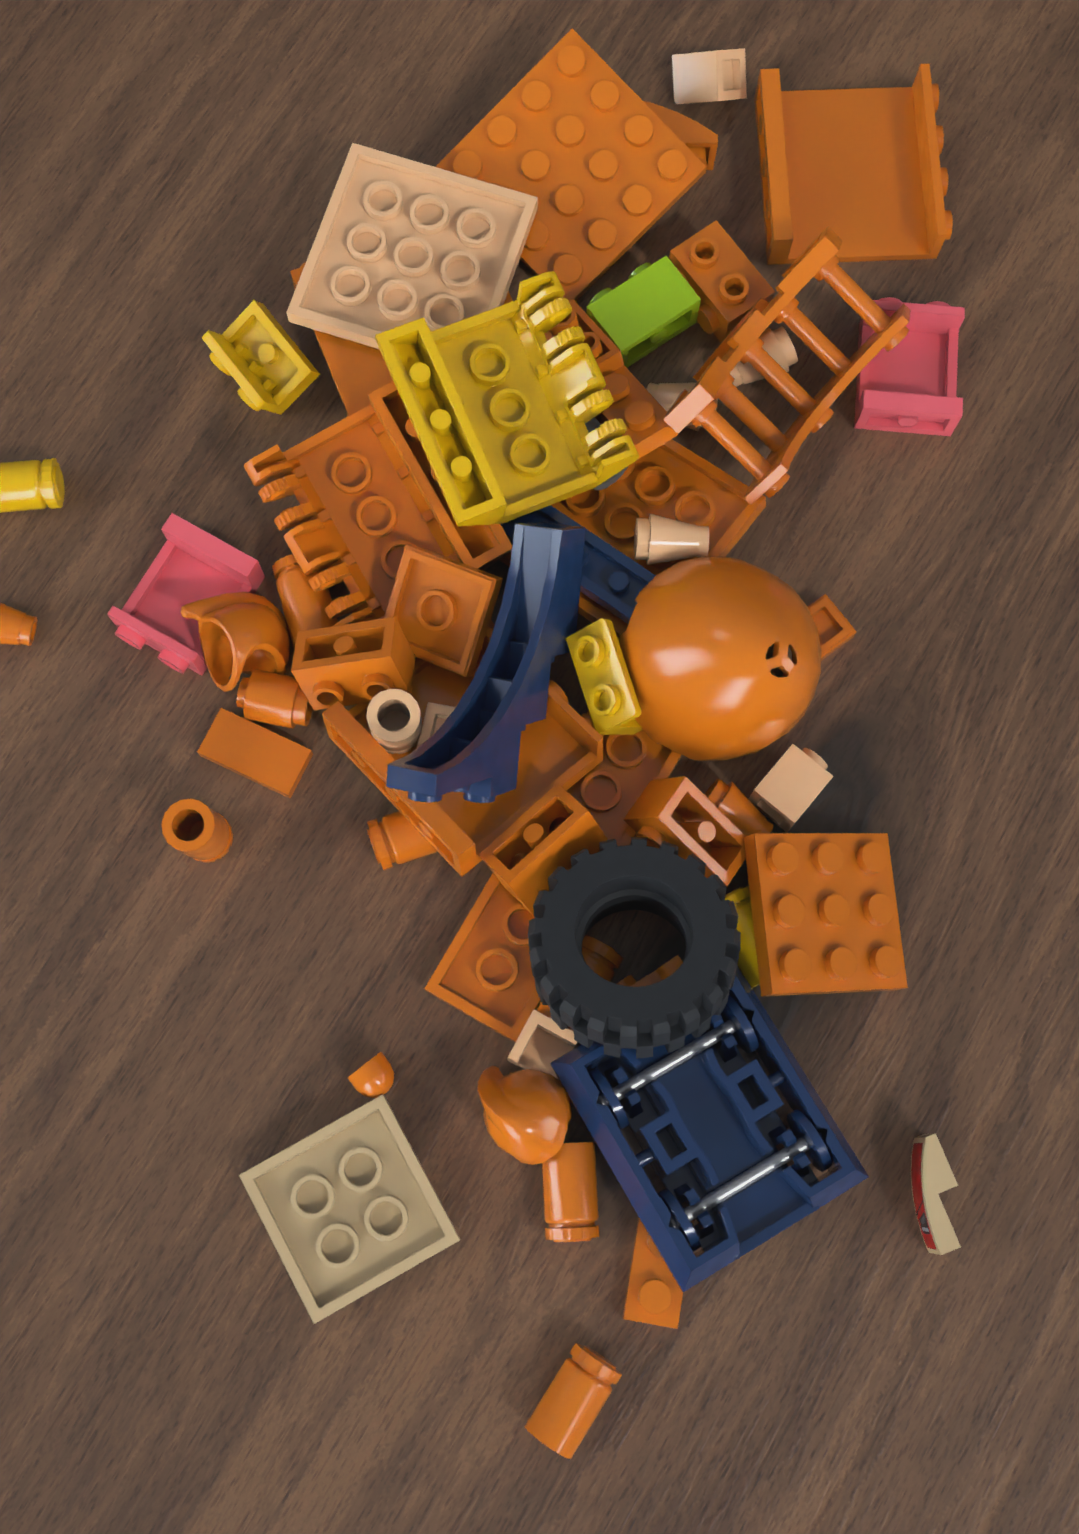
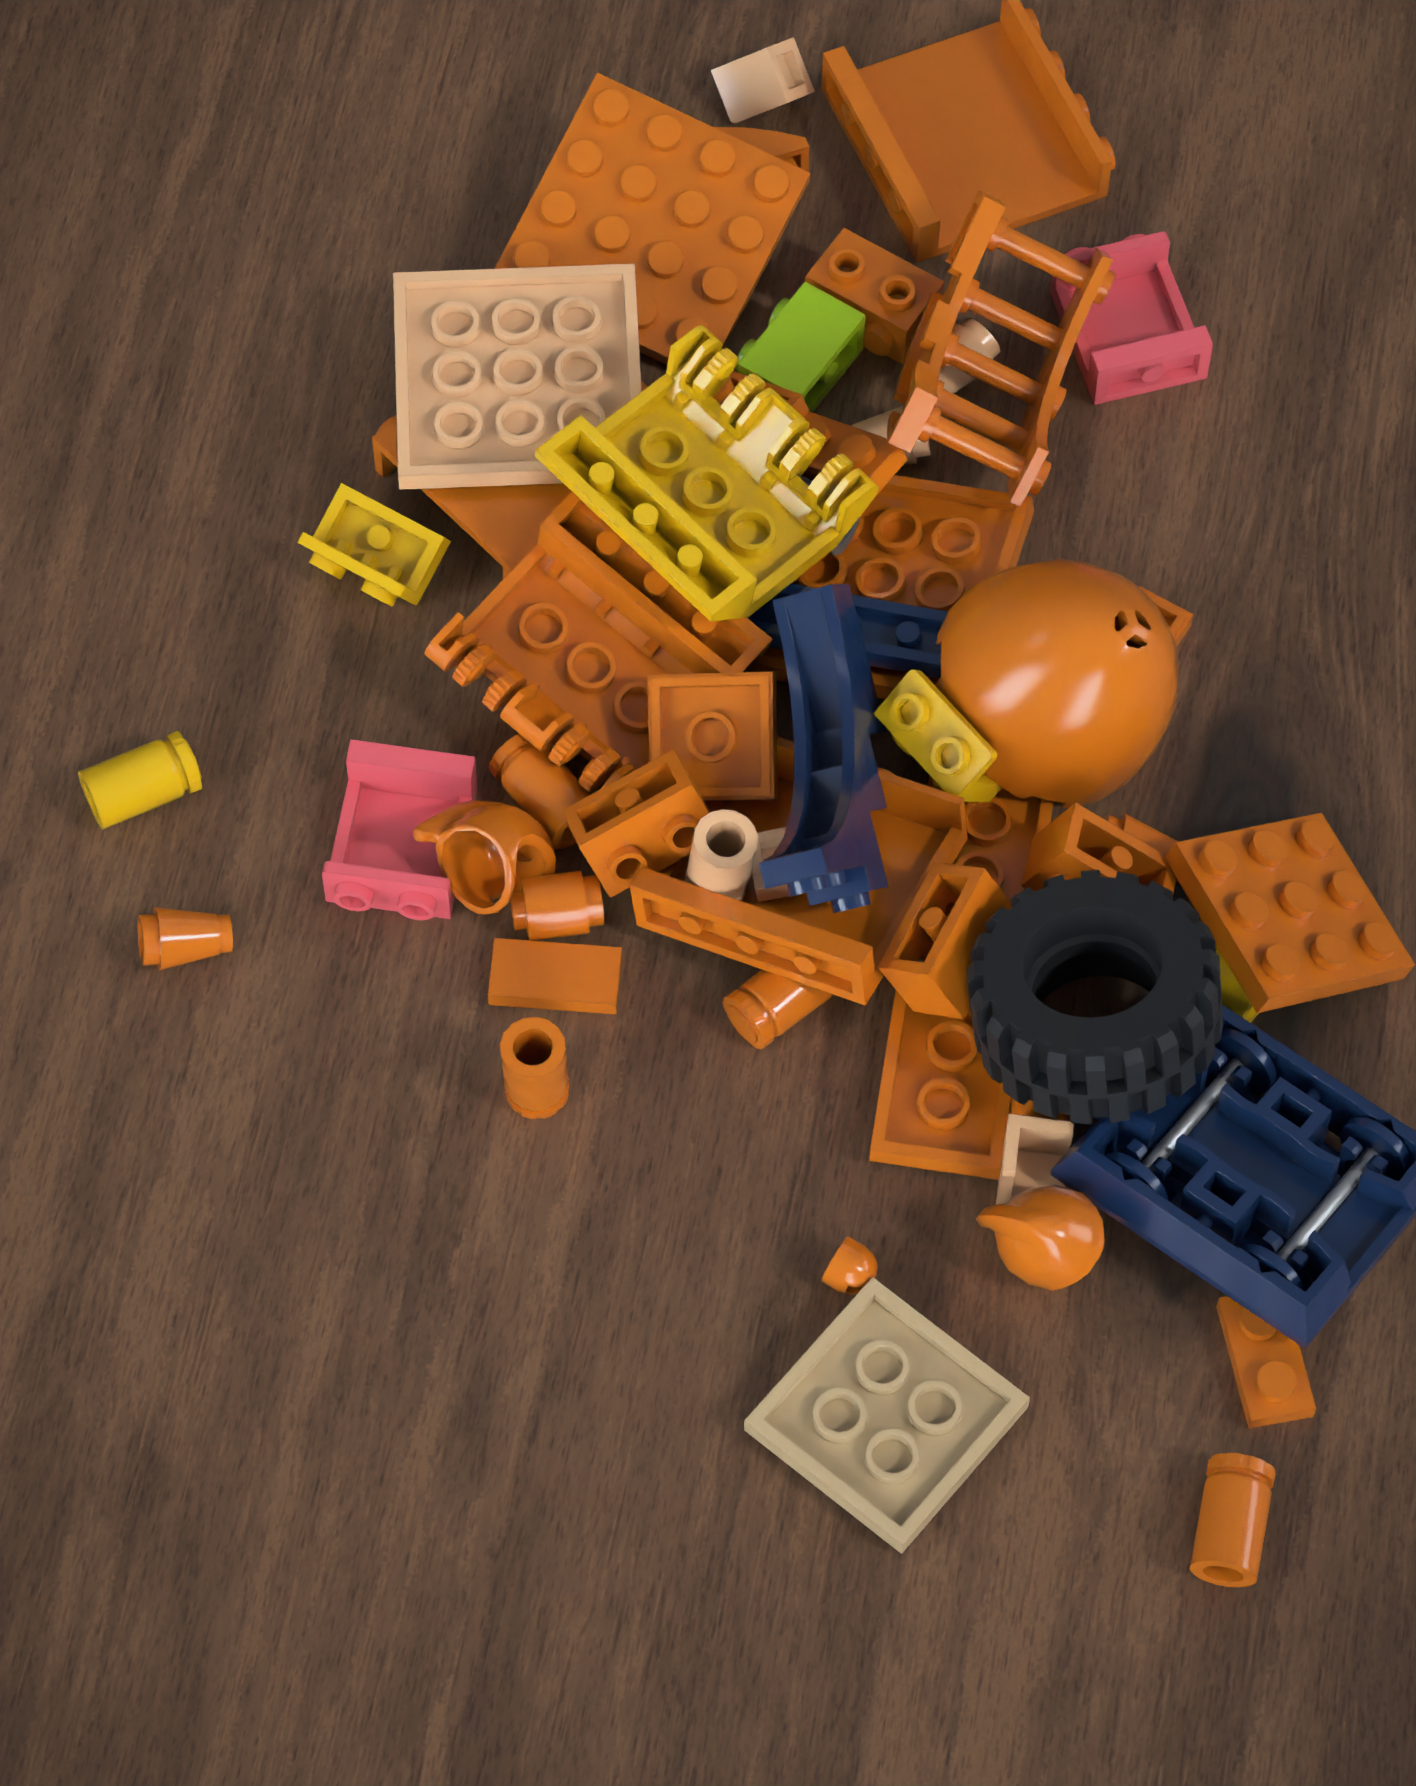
camera: 20 degrees left, 15 degrees down
orange piece [542,1142,600,1242] -> none
light nougat cone [634,514,709,565] -> none
light nougat brick [749,744,834,832] -> none

